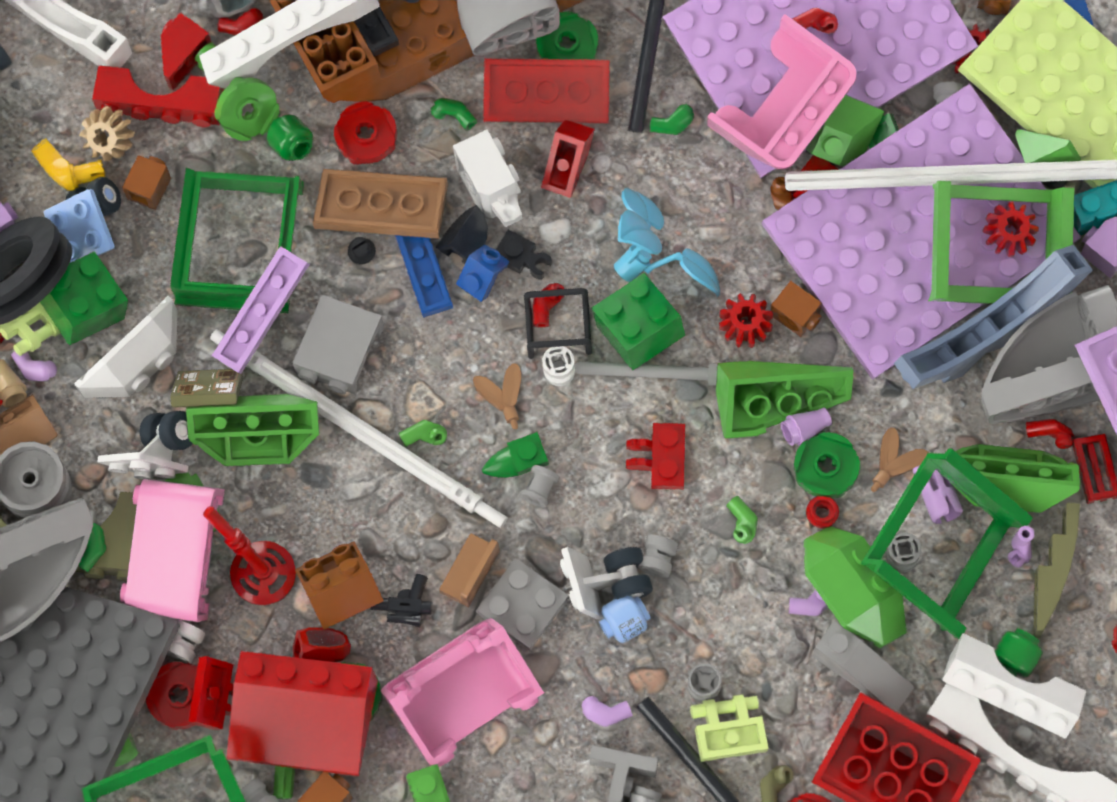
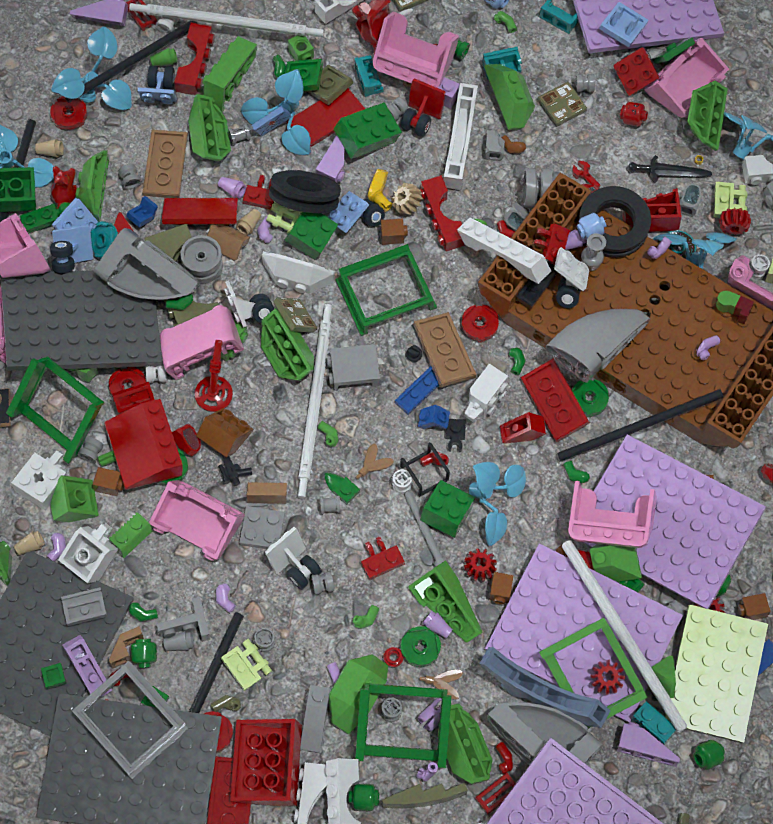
camera: 55 degrees right, 5 degrees down
red slope [160,12,212,91] -> none
lavender plate [212,246,310,374] -> none
bright green plate [214,77,279,141] -> none
green head [266,114,313,161] -> none
black brick [435,205,488,264] -> none
light blue head [599,596,650,643] -> none
red arm [792,7,838,34] -> none

